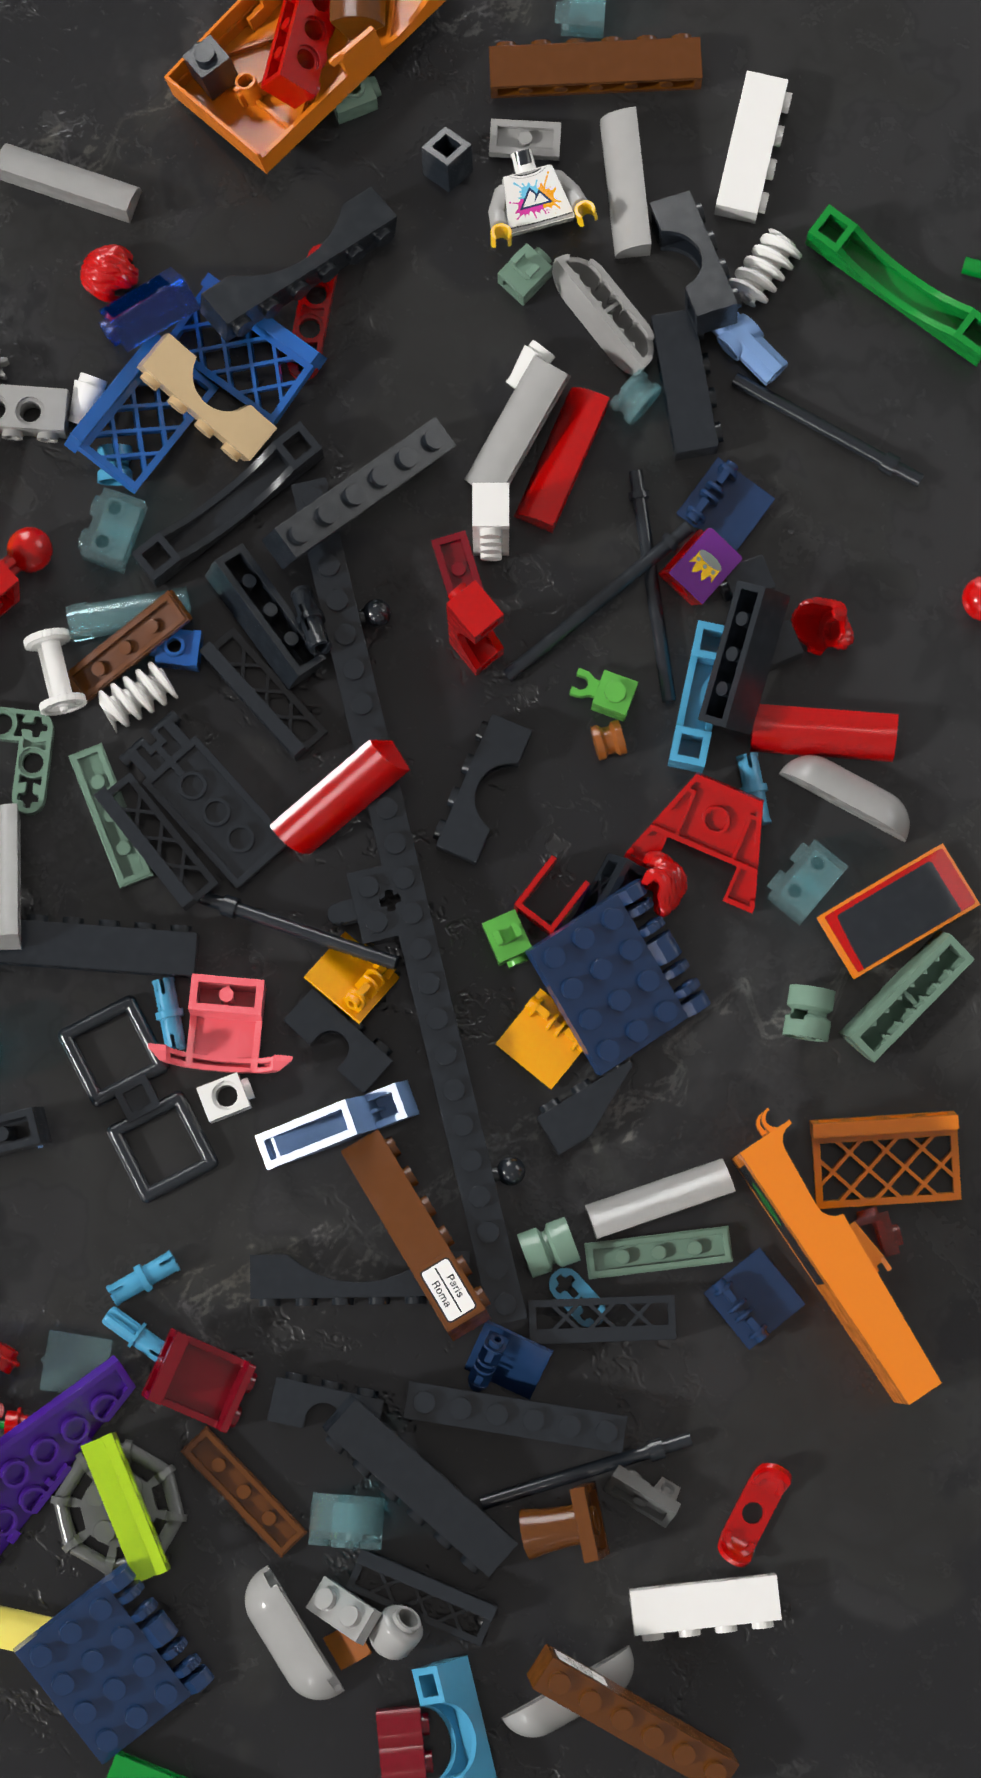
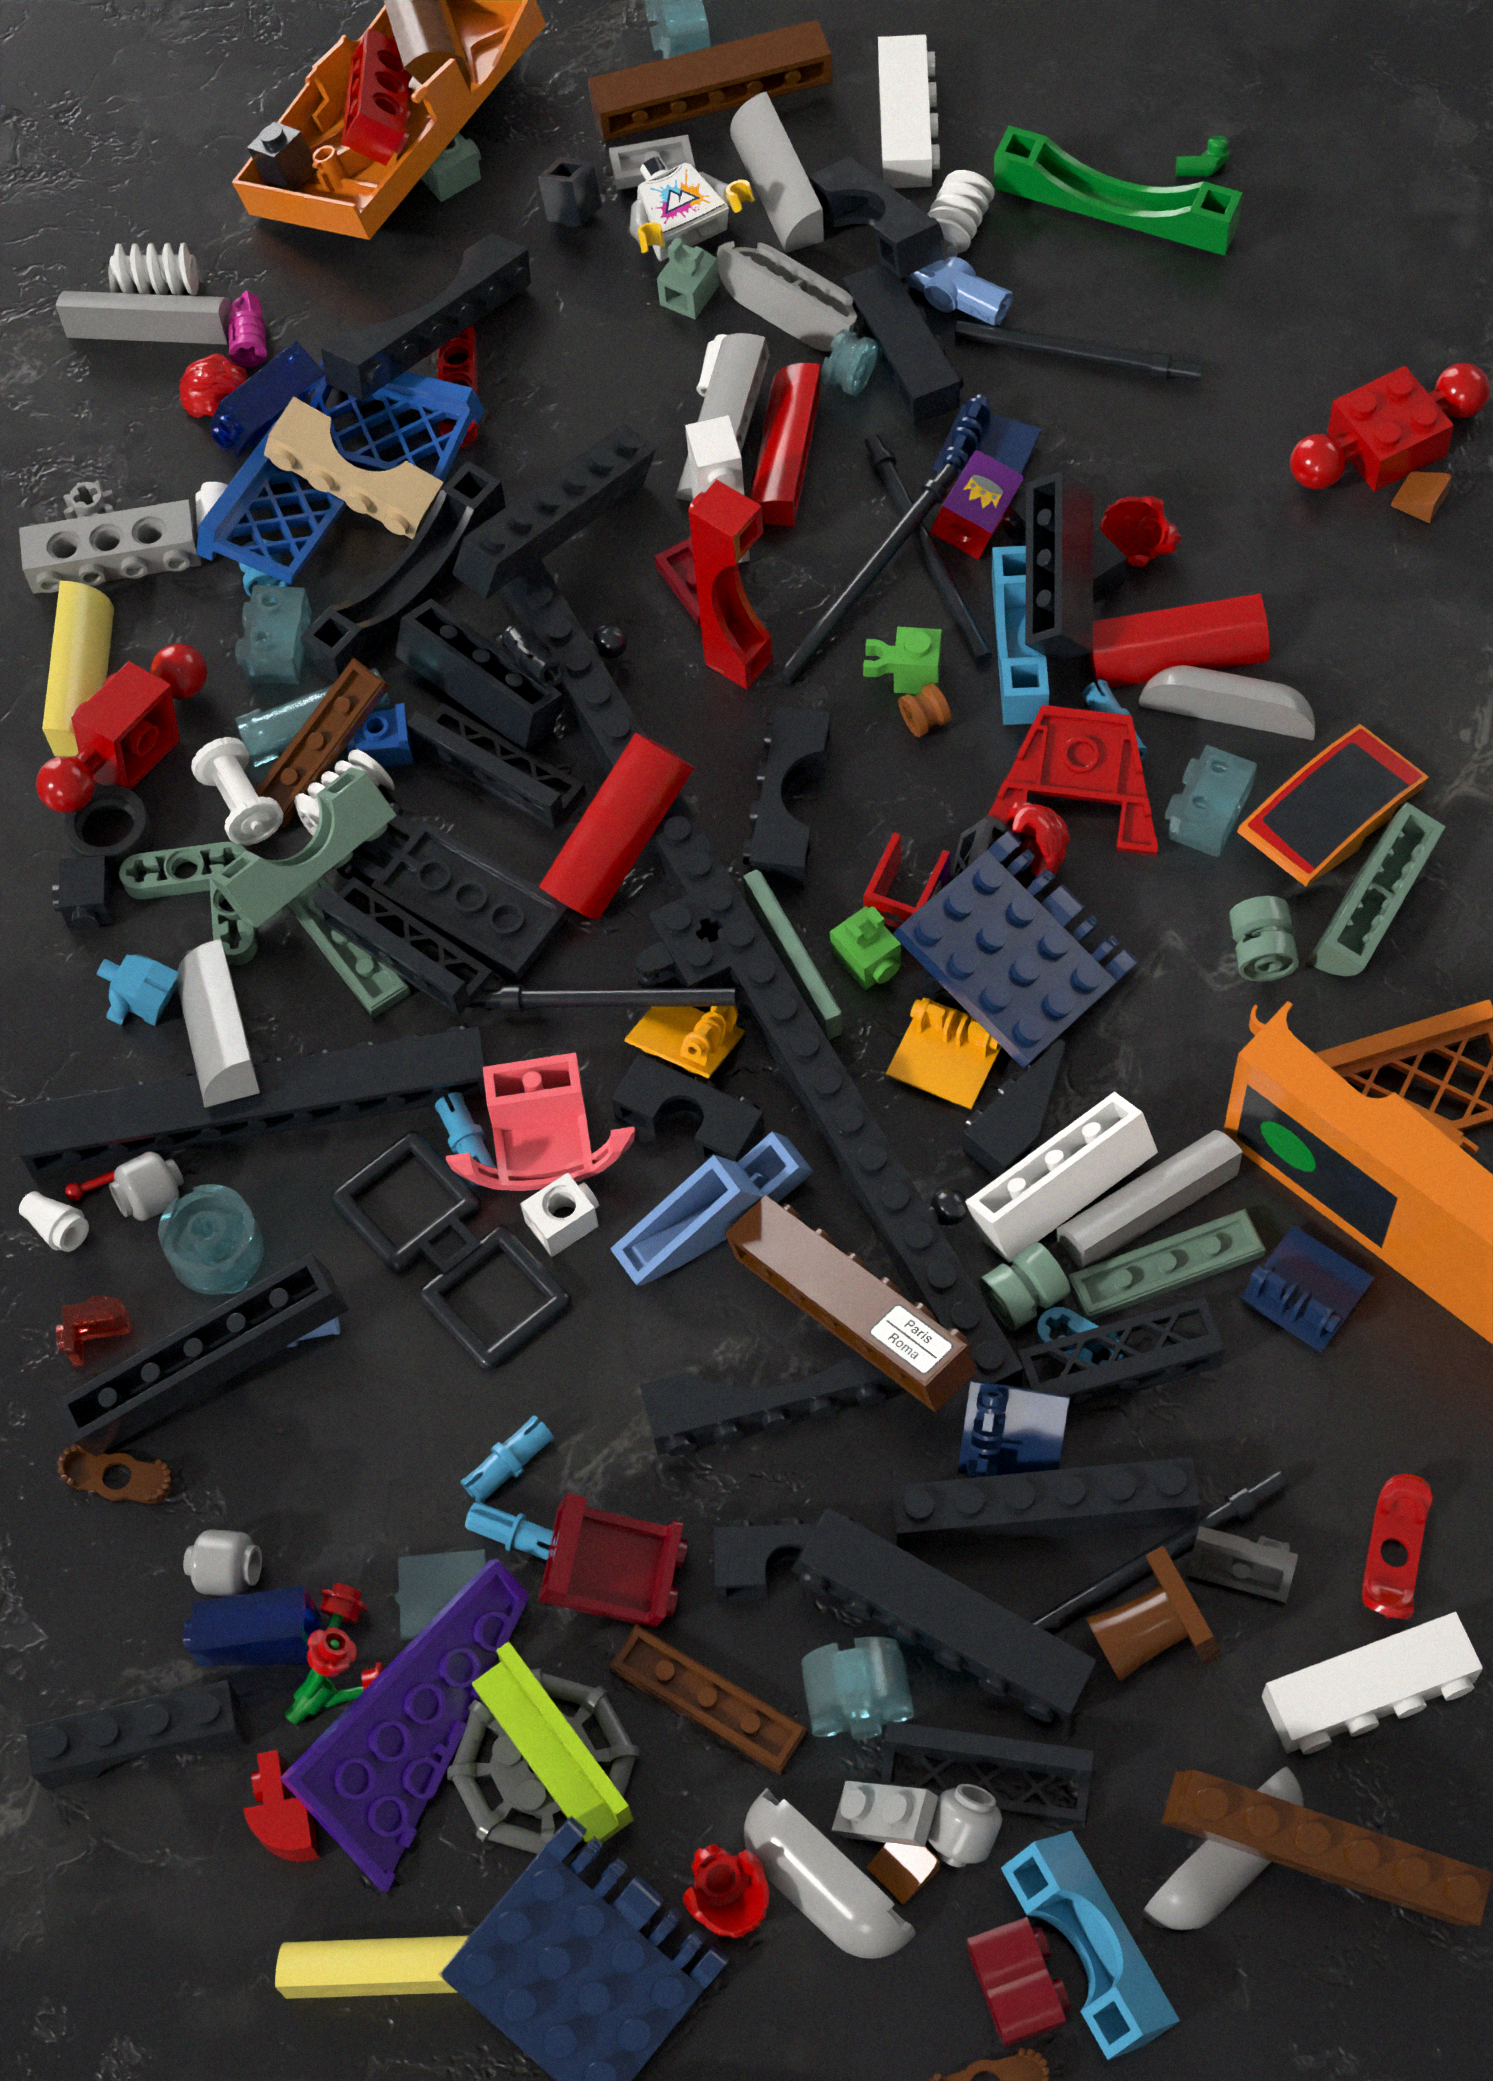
camera: 10 degrees left, 20 degrees down
none -> white piece [109,243,199,296]
none -> sand green arch [211,767,396,928]
none -> dark pink hinge [228,291,267,367]
none -> red hair [683,1843,770,1938]
none -> sand green tile [743,870,842,1041]
none -> white brick [965,1092,1158,1263]

